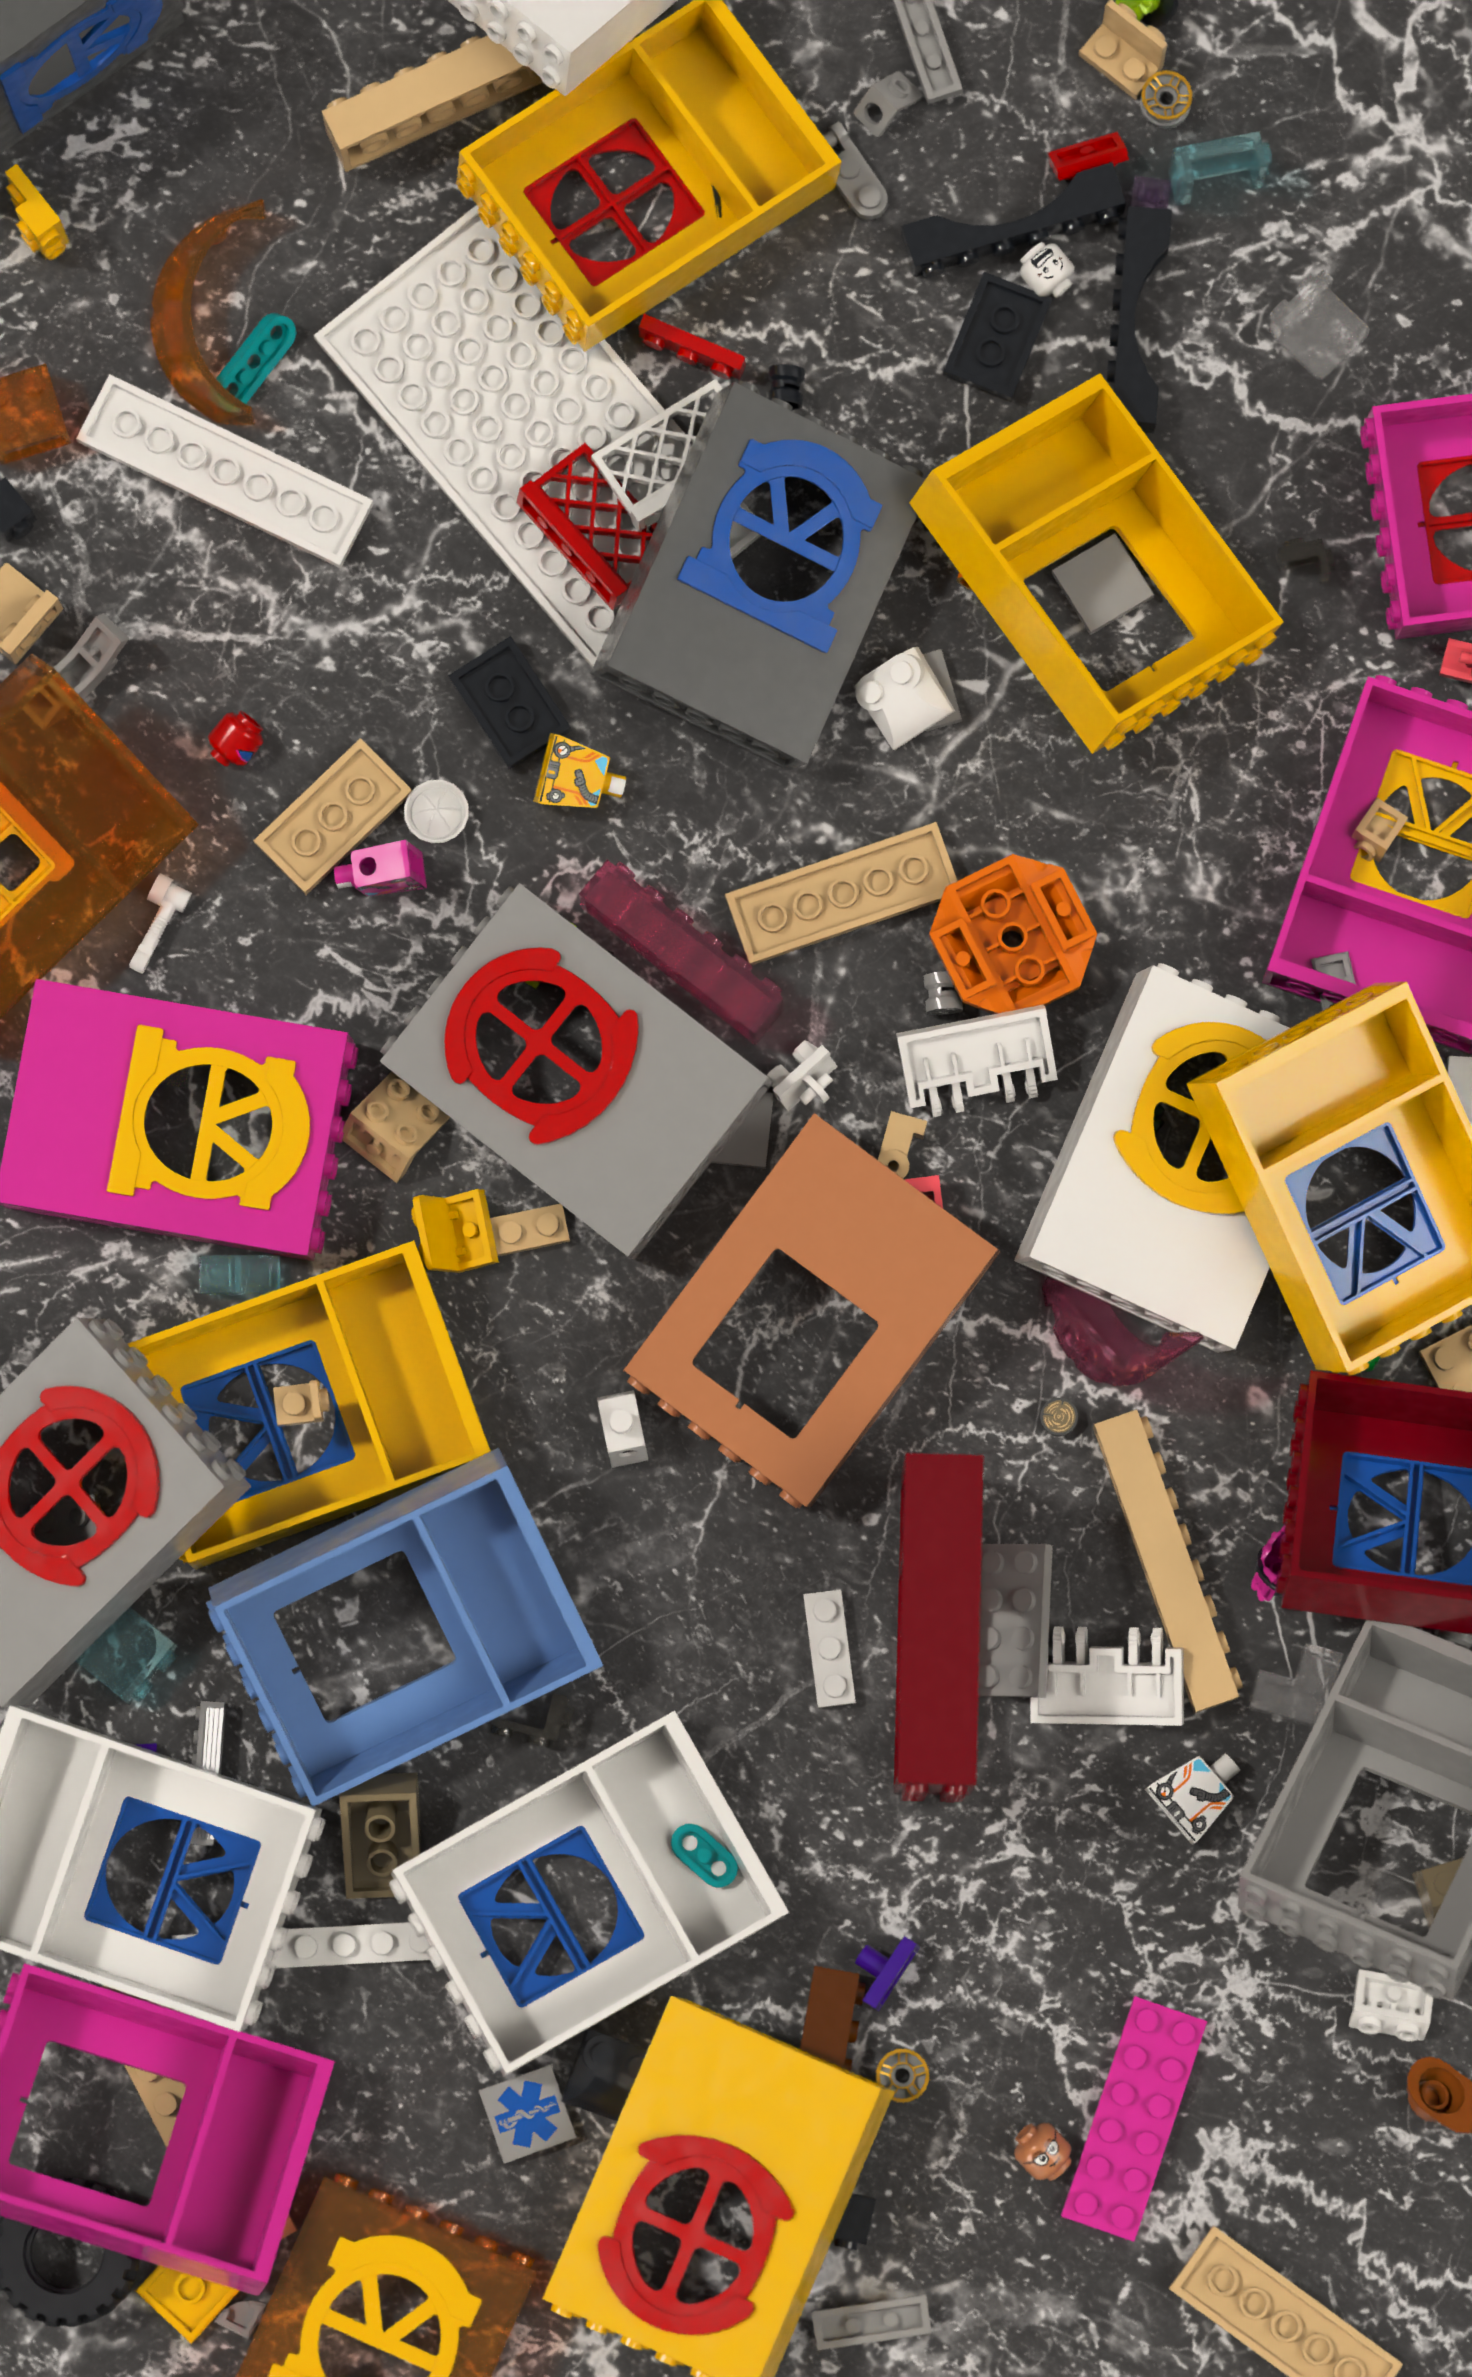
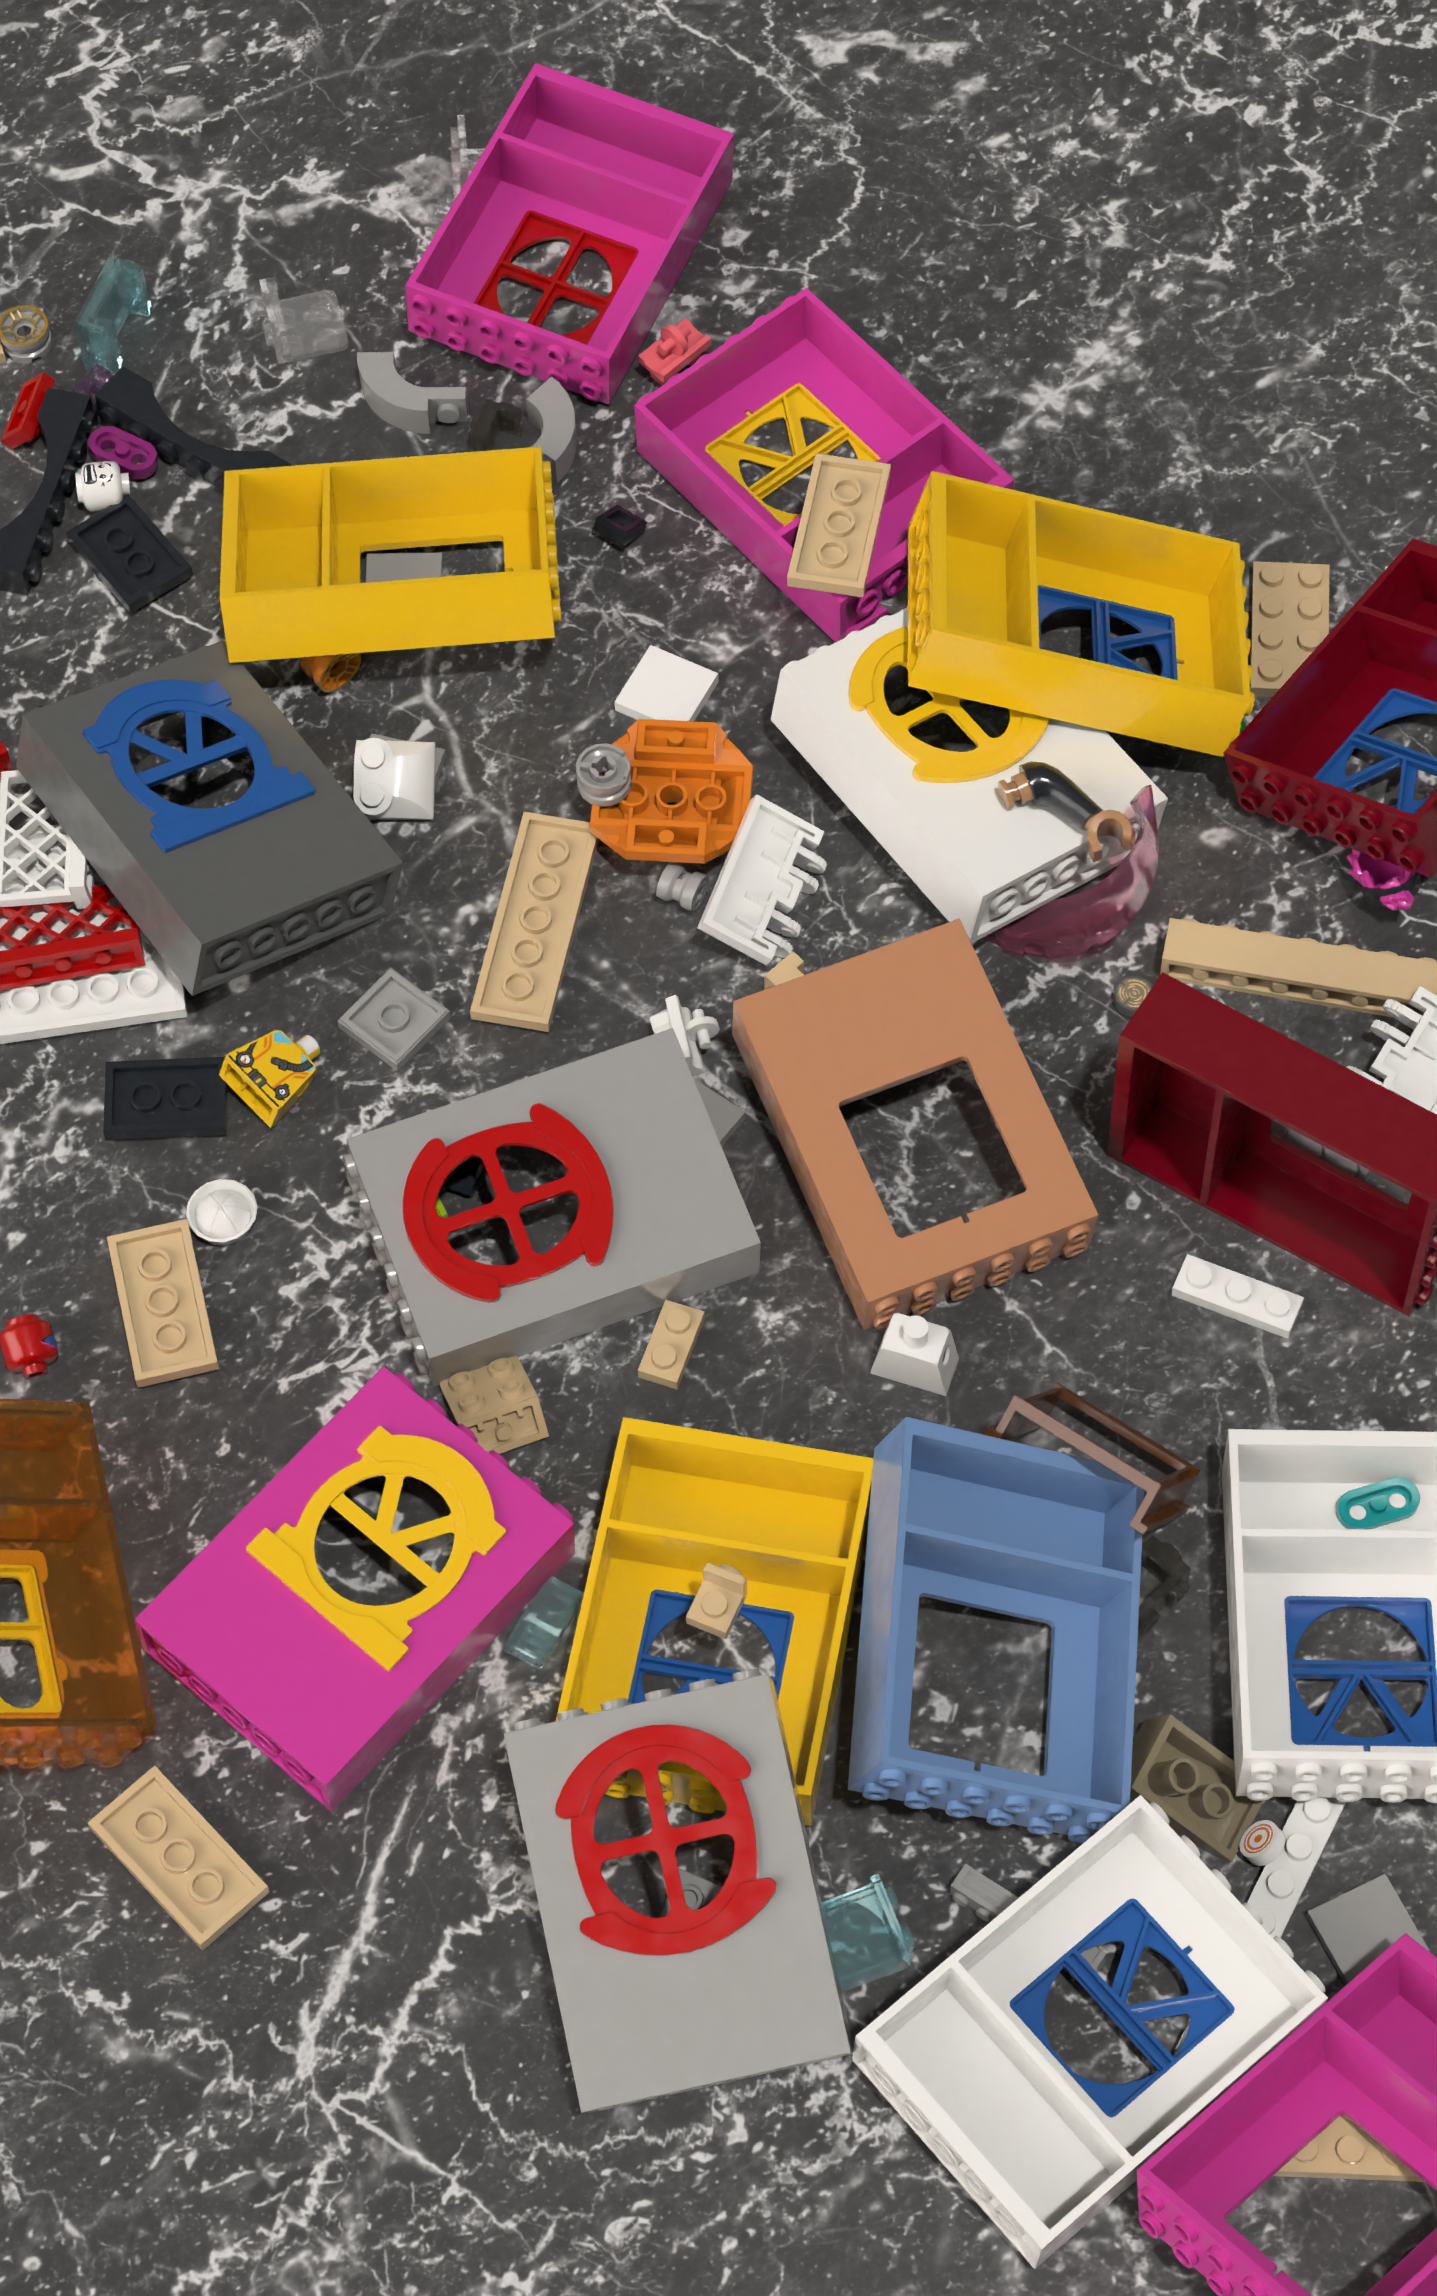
camera: 60 degrees left, 20 degrees down
white brick [129,873,192,974] -> none
dark pink torso [334,840,427,896] -> none
yellow bracket [411,1189,499,1273] -> none
clear pink brick [579,860,783,1046] -> none
tan bracket [1351,798,1408,862] -> none
none -> magenta plate [88,426,158,479]
none -> light grey tile [337,968,451,1072]
none -> light grey arch [357,352,469,434]
none -> light grey arch [526,376,577,483]
none -> light grey wheel [576,743,632,807]
none -> black tile [593,505,647,546]
none -> white tile [614,645,719,721]
none -> tan plate [787,453,891,597]
none -> reddish brown piece [983,1383,1200,1534]
none -> piece [998,761,1136,862]
none -> white tile [1240,1820,1285,1866]
none -> light grey tile [1306,1874,1430,1986]

